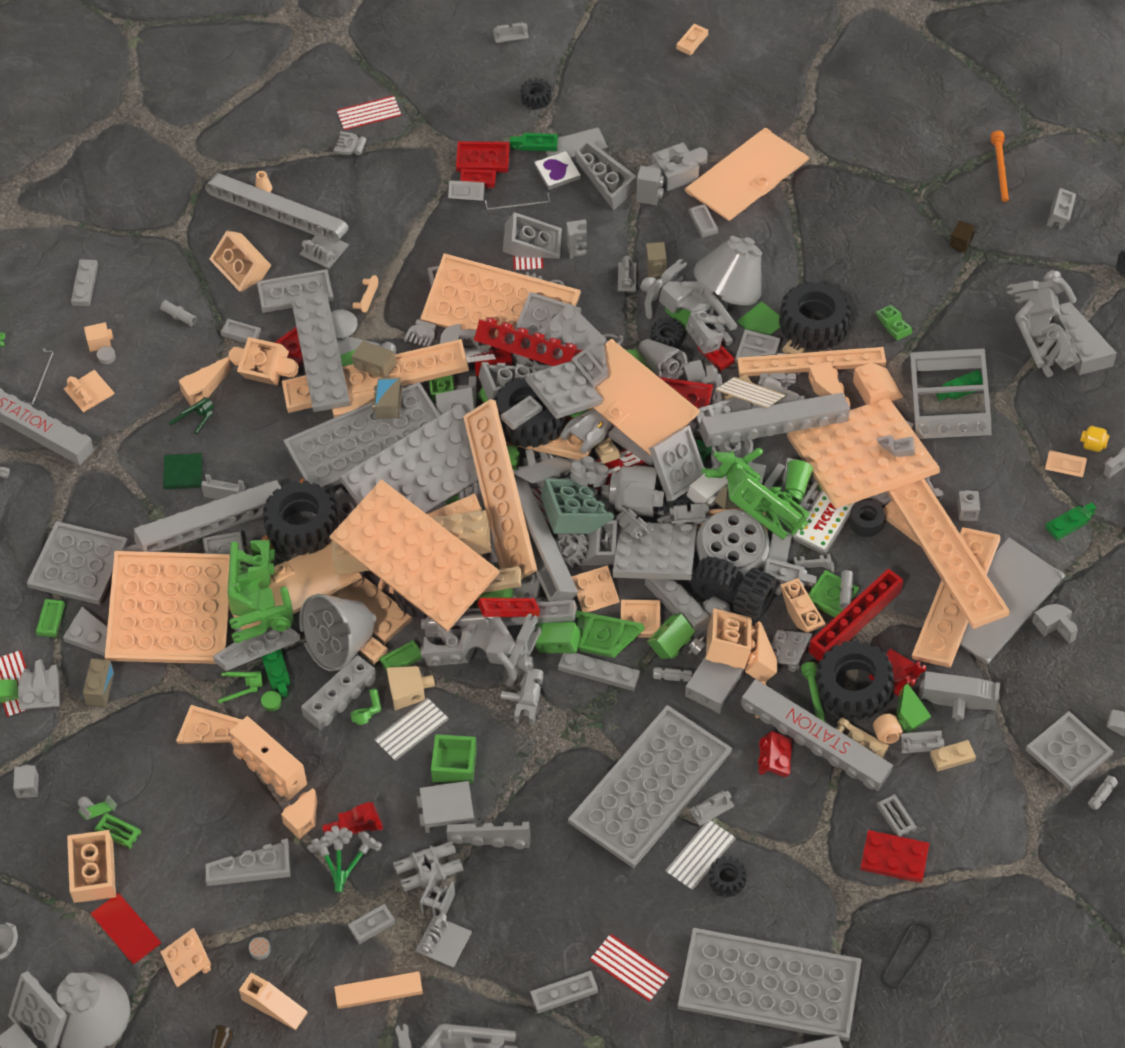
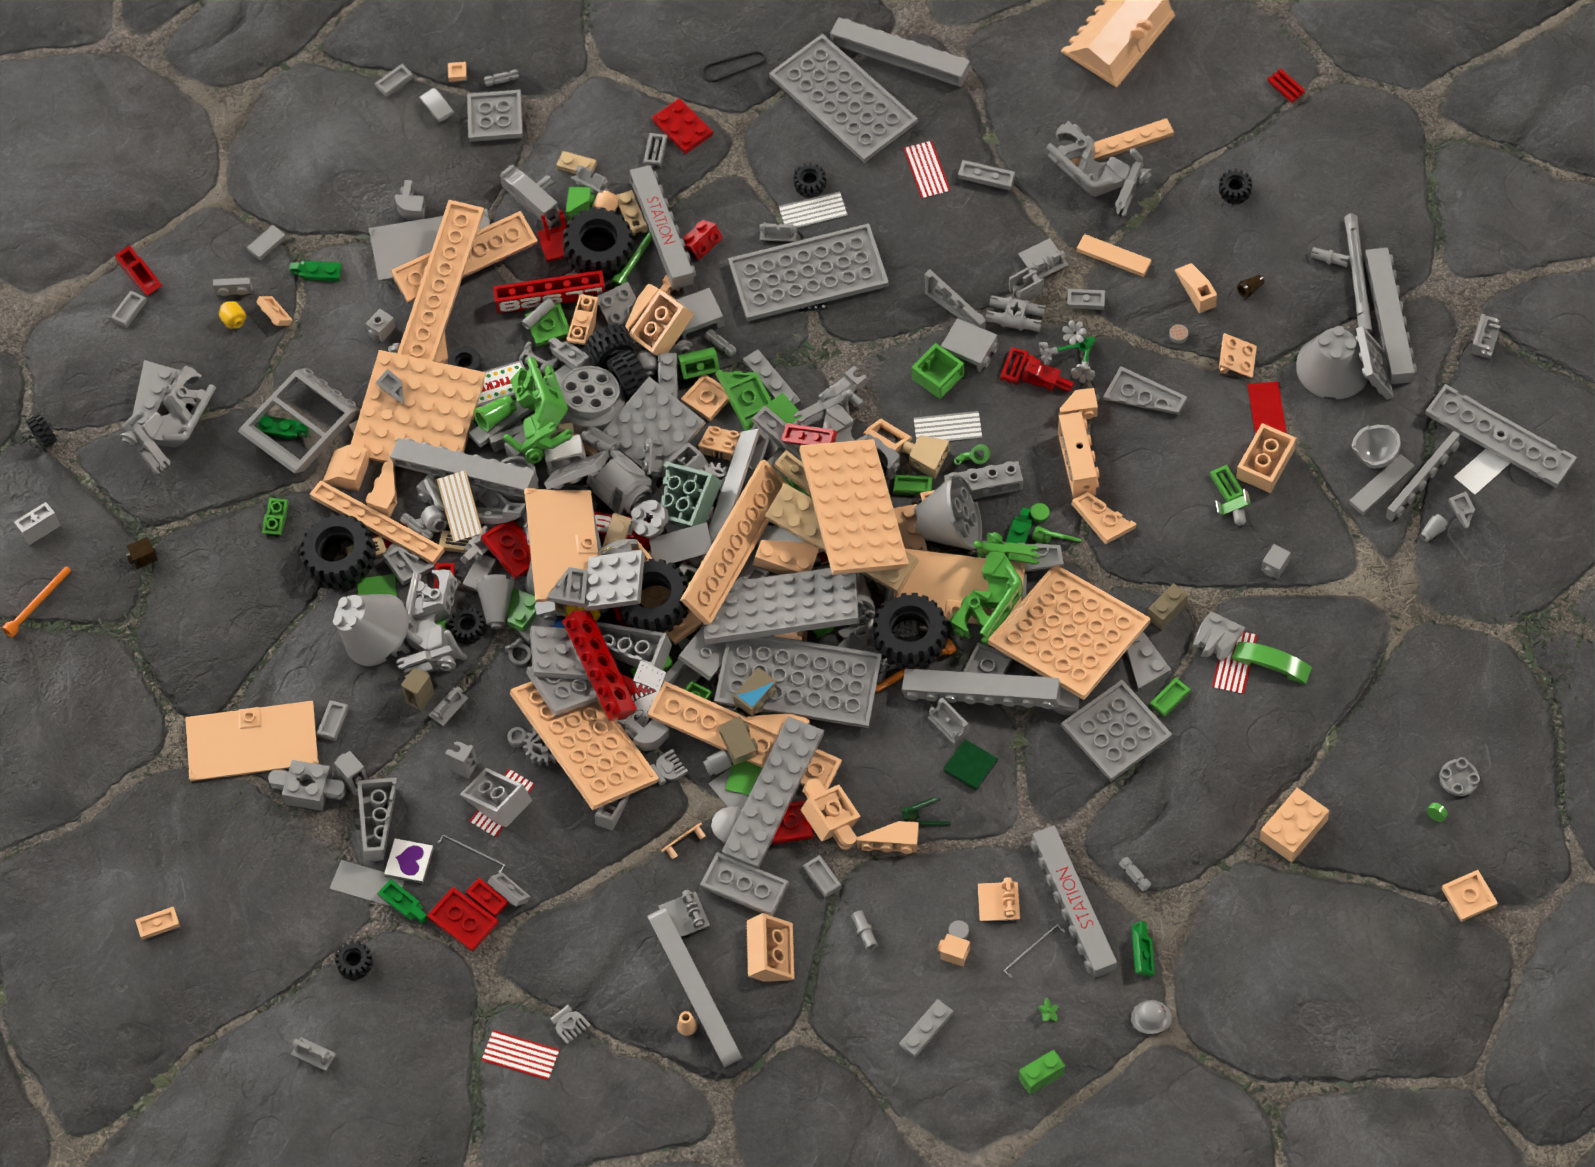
camera: 140 degrees left, 5 degrees up
light grey tile [501,396,542,430] -> none
none -> light nougat tile [864,419,912,455]
none -> red tile [1000,347,1029,385]

